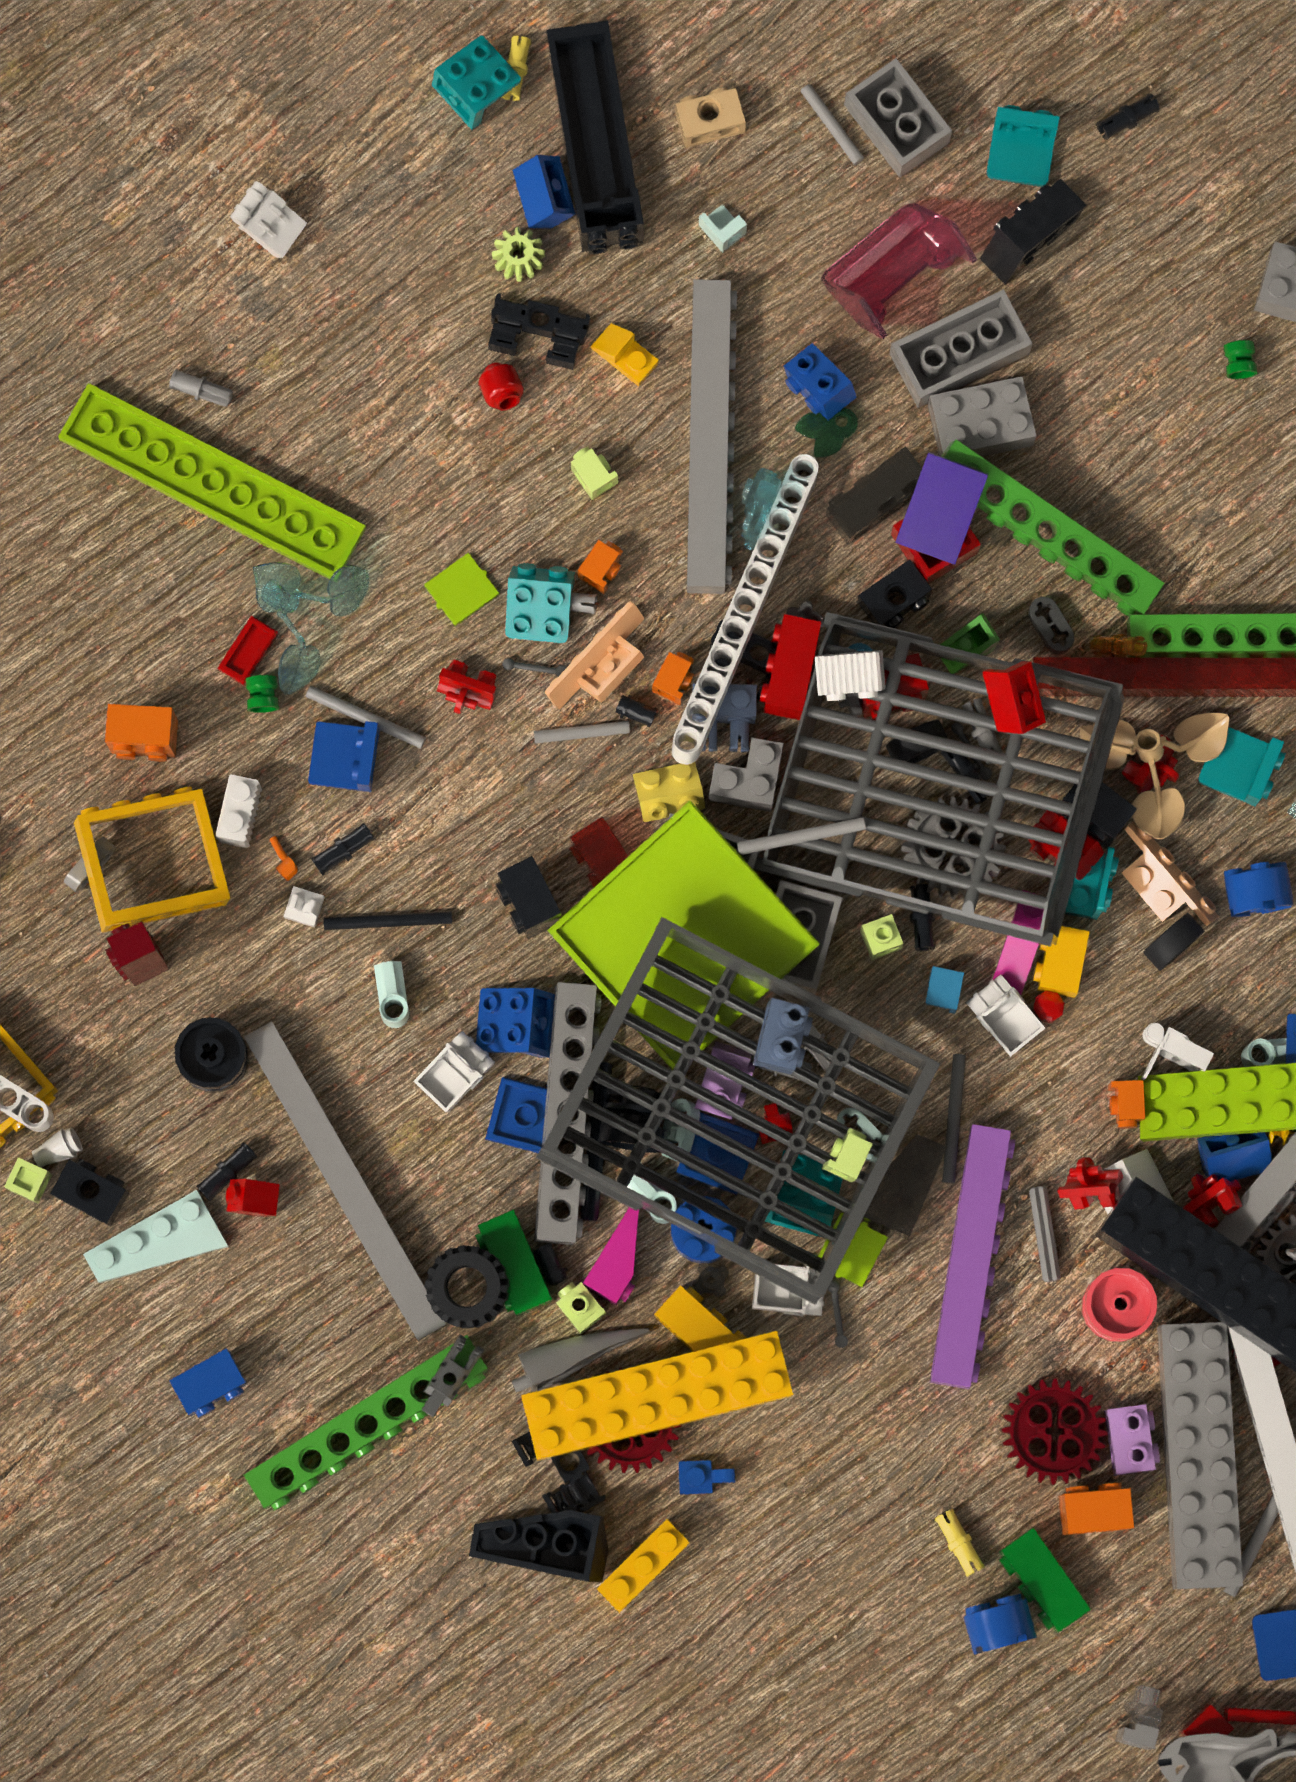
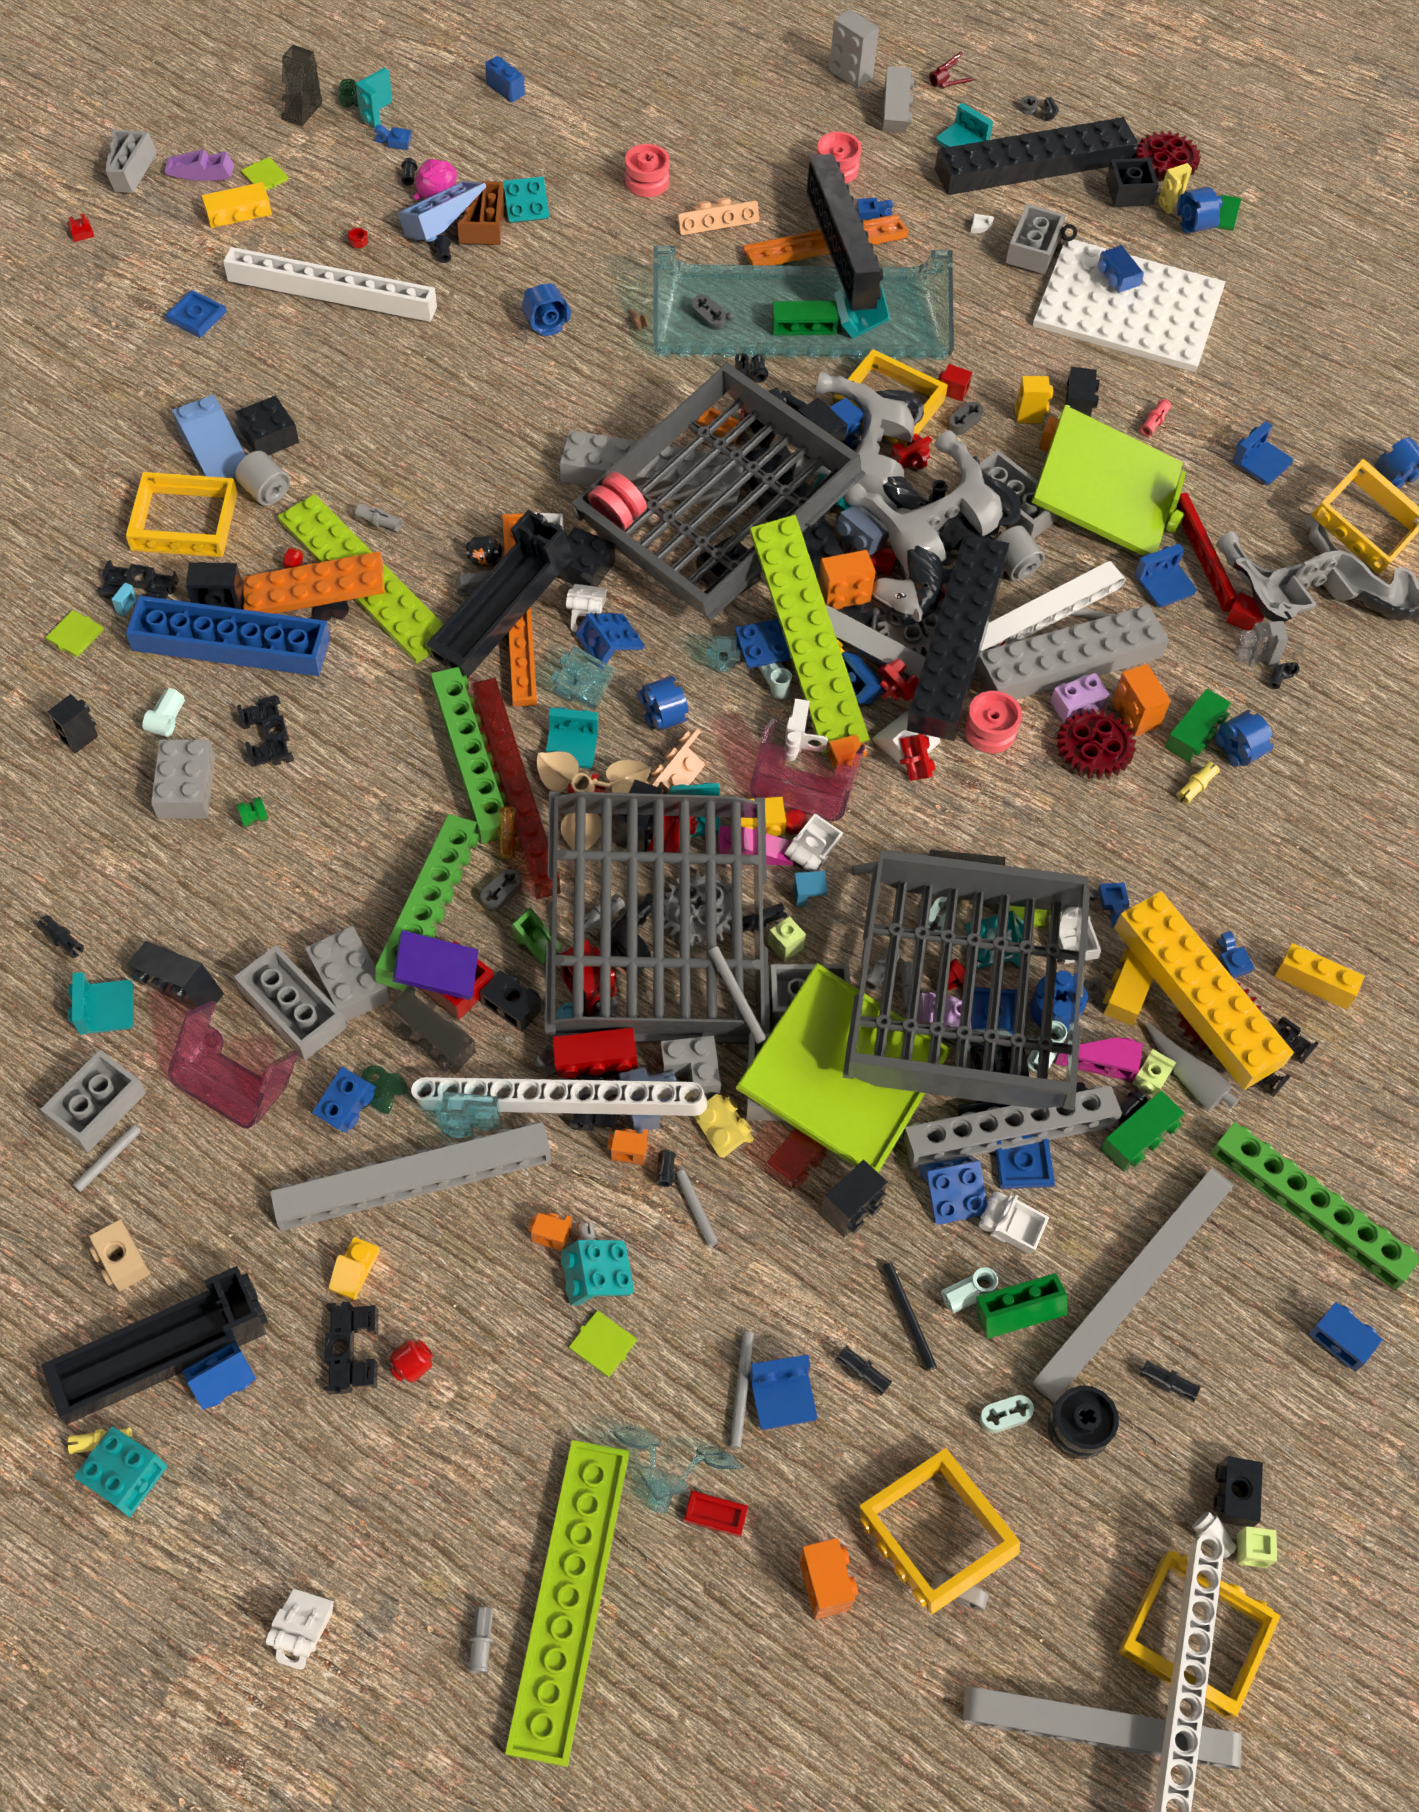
camera: 110 degrees left, 20 degrees down
light aqua wing [83,1190,229,1283] -> none
dark red brick [105,921,169,986] -> none
white brick [215,775,263,848] -> none
red brick [226,1179,280,1217] -> none
green wheel [245,675,279,713] -> none
orange hand [269,836,298,881] -> none
white tile [284,886,325,928] -> none
dark grey hinge [422,1335,485,1417] -> none
black tyre [425,1245,510,1329] -> none
red hips [437,660,496,714] -> none
black wedge [469,1510,609,1582] -> none
yellowish green gear [492,227,545,282] -> none
dark grey hinge [502,658,567,677] -> none
light nougat bracket [545,601,644,709] -> none
yellowish green brick [571,447,618,500] -> none
light aqua panel [698,205,747,253] -> none
sand blue brick [753,998,813,1075] -> none
white brick [815,650,886,701] -> none
yellowish green brick [822,1128,872,1183] -> none
medium lavender brick [930,1124,1015,1389] -> none
red panel [983,661,1046,734] -> none
light grey axle [1029,1186,1061,1282] -> none
black tyre [1143,913,1205,971] -> none
none -> clear pink windscreen [750,718,866,821]
none -> green brick [976,1273,1067,1339]
none -> light aqua beam [979,1395,1034,1433]
none -> blue plate [1098,882,1130,928]
none -> black arm [1269,662,1300,689]

